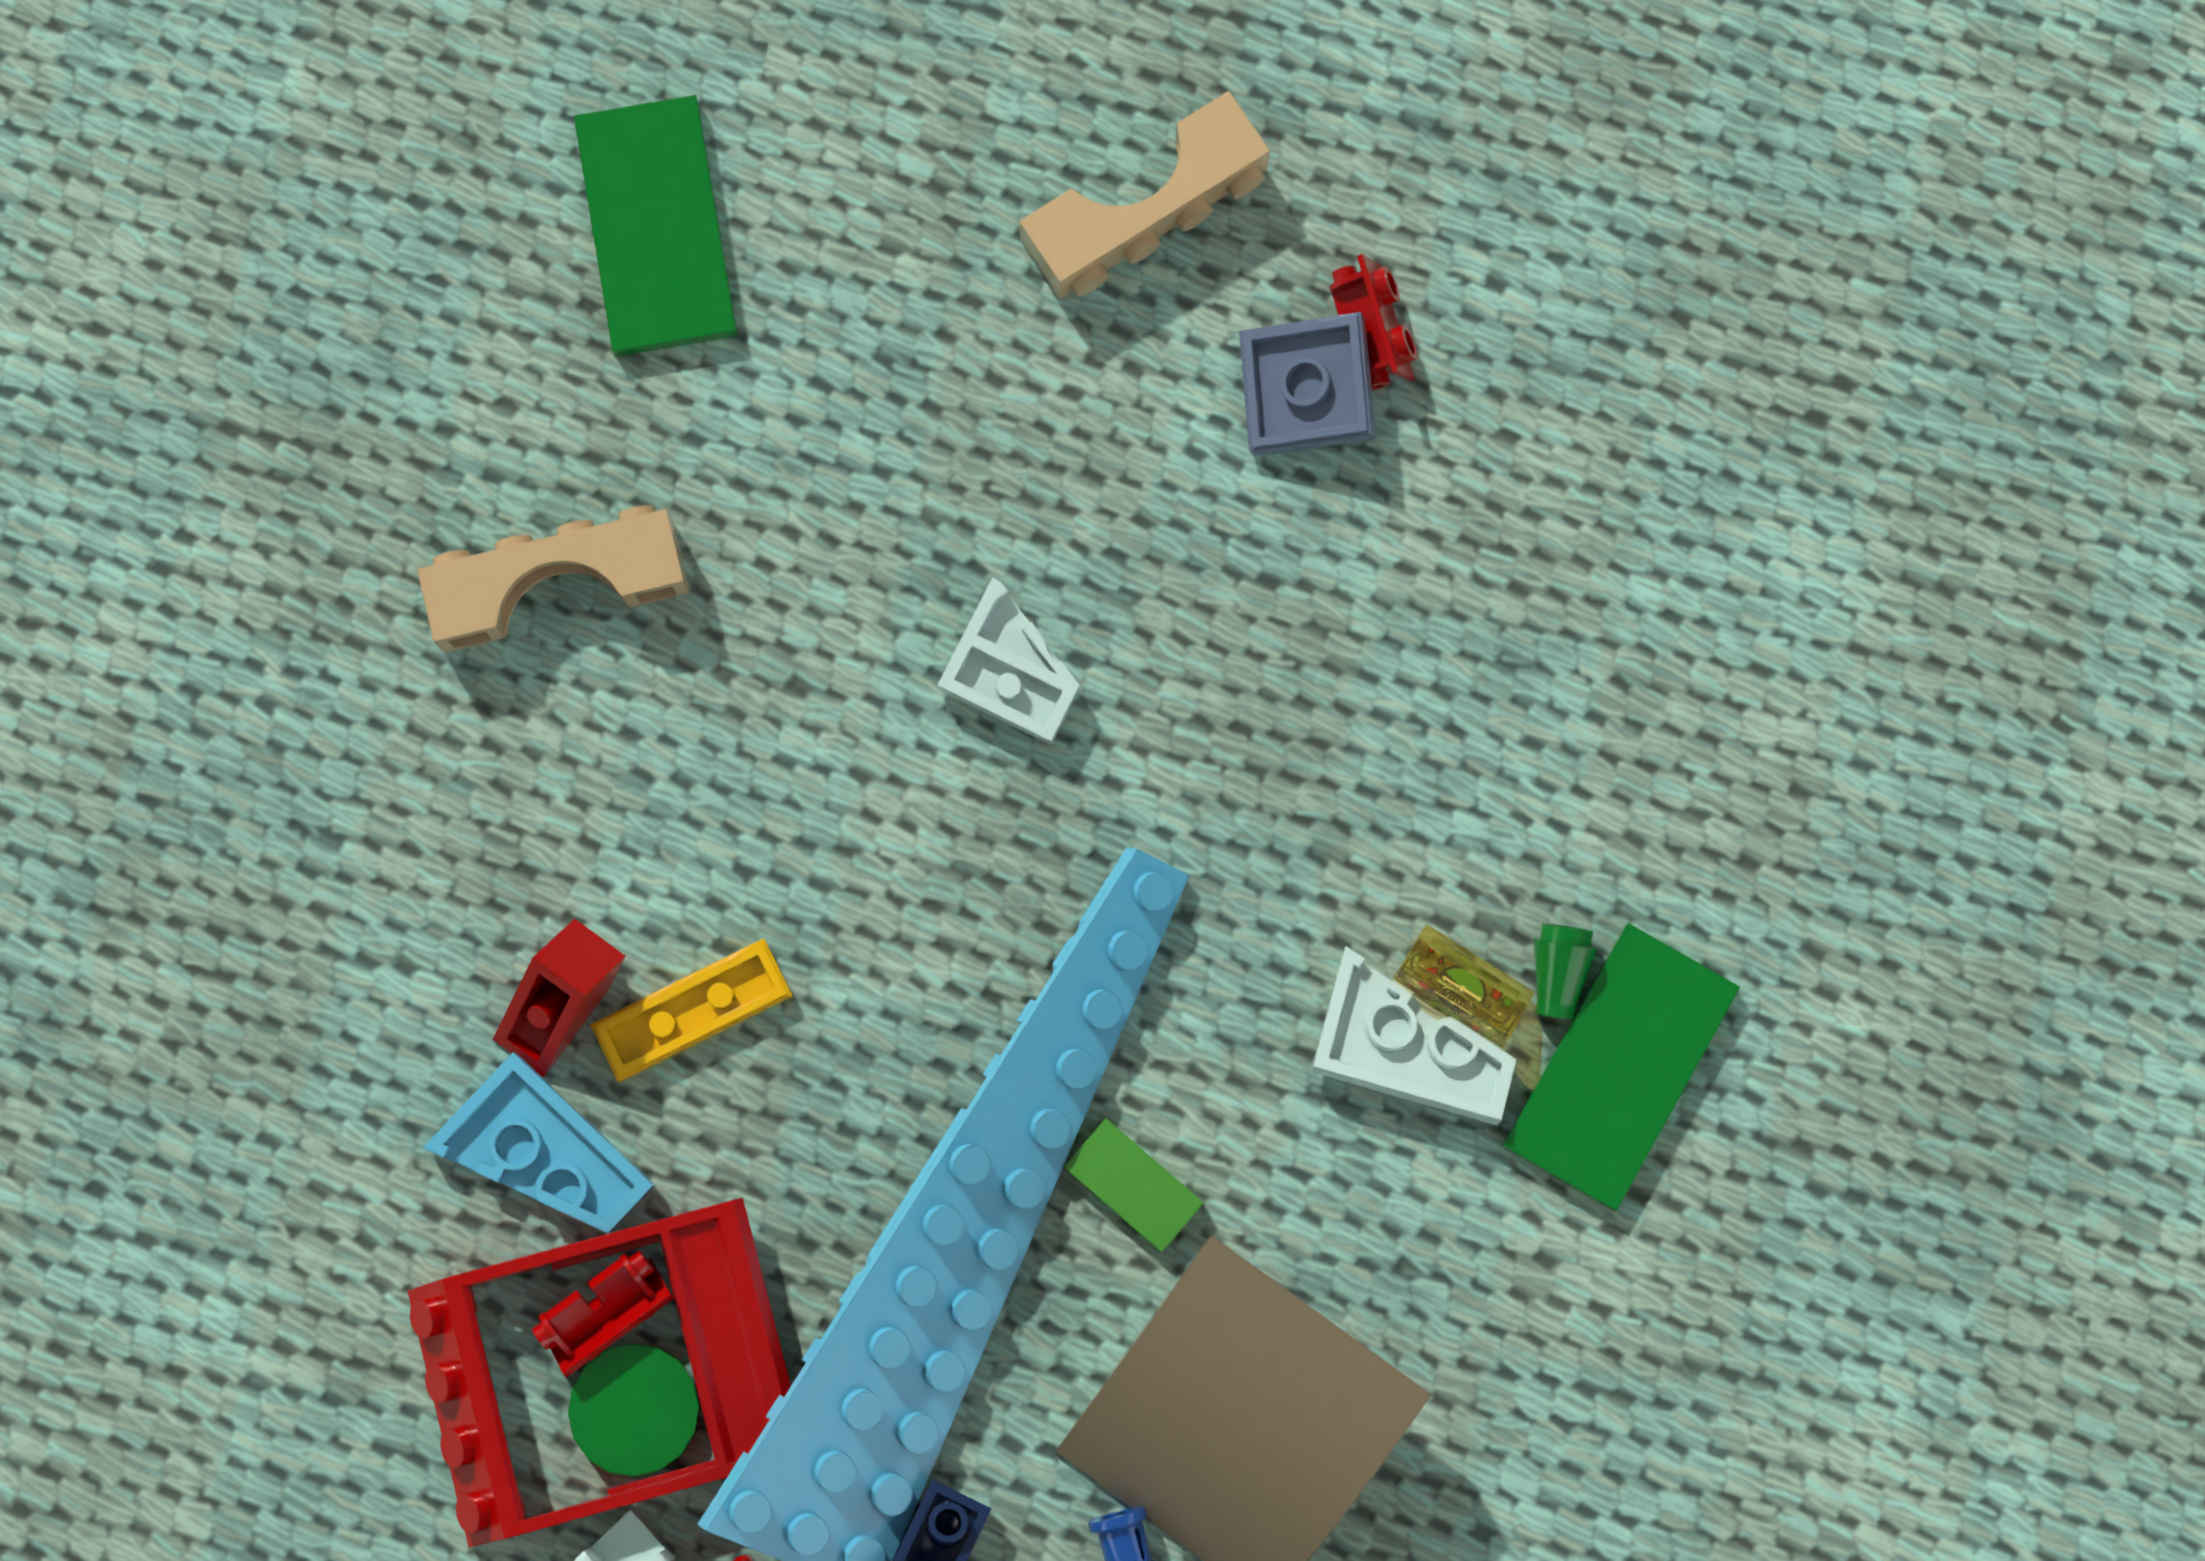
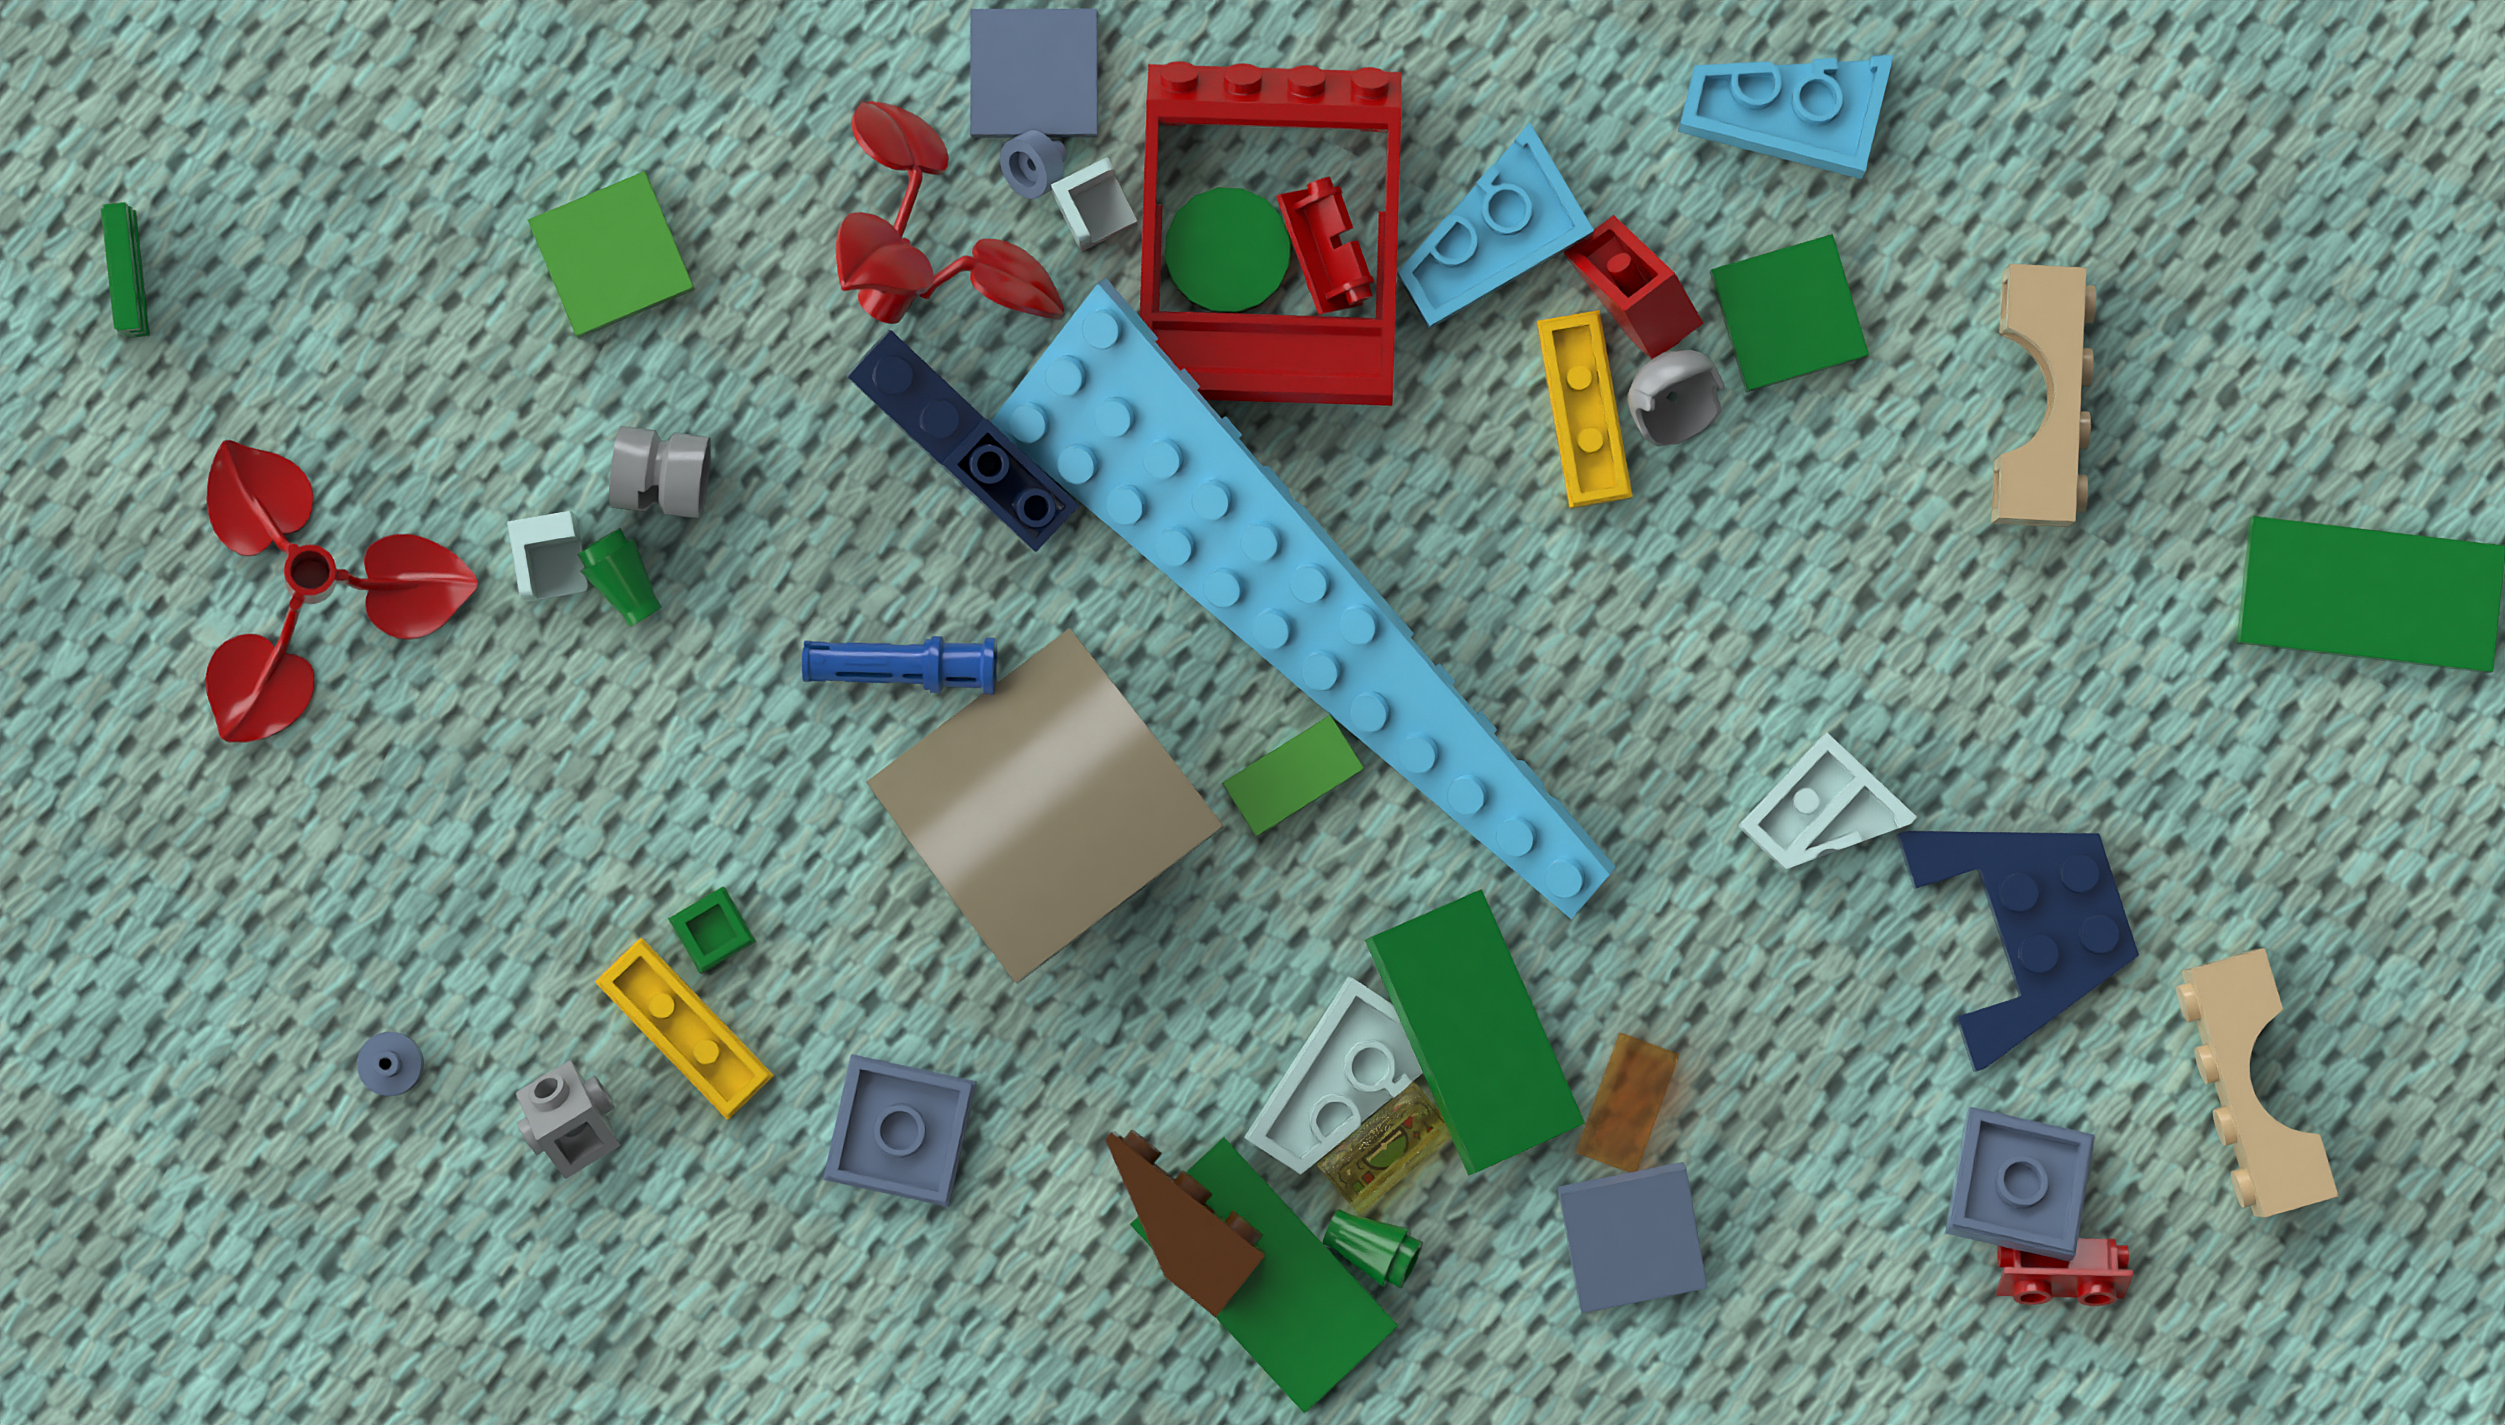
camera: 105 degrees right, 5 degrees up
none -> sand blue tile [823,1054,977,1207]
none -> reddish brown slope [1105,1129,1265,1317]
none -> green tile [1365,889,1585,1176]
none -> sand blue tile [1557,1162,1707,1313]
none -> clear orange plate [1574,1032,1680,1173]
none -> light grey hair [1627,350,1724,446]
none -> medium azure wing [1678,55,1894,179]
none -> green tile [1710,234,1869,393]
none -> dark blue wing [1896,831,2139,1072]

